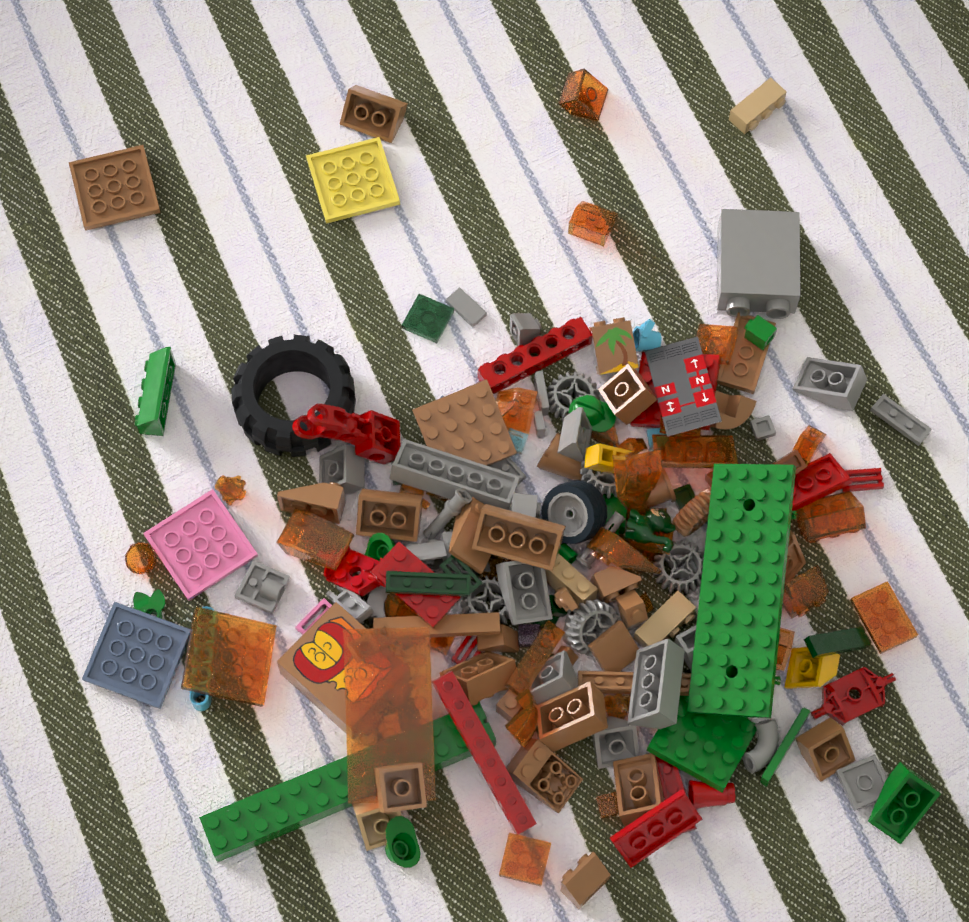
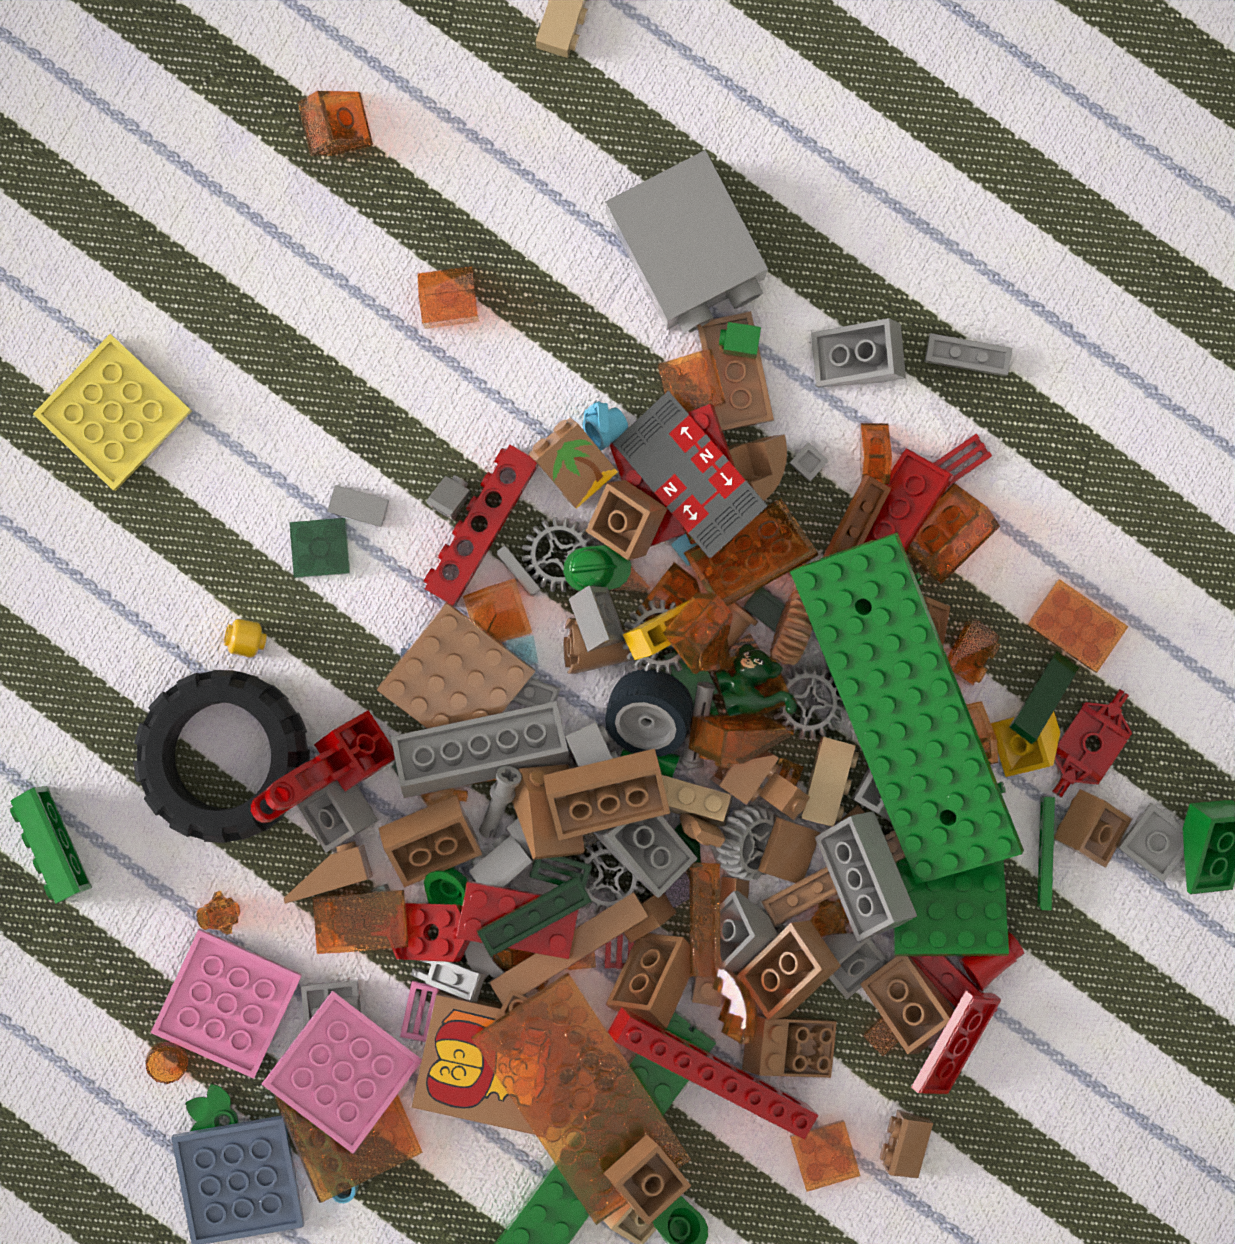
camera: 30 degrees left, 20 degrees up
medium nougat slope [339,85,408,143] -> none
light grey tile [534,410,545,438] -> none
light grey cylinder [743,718,779,773] -> none
none -> yellow head [224,619,267,658]
none -> bright pink plate [262,991,422,1153]

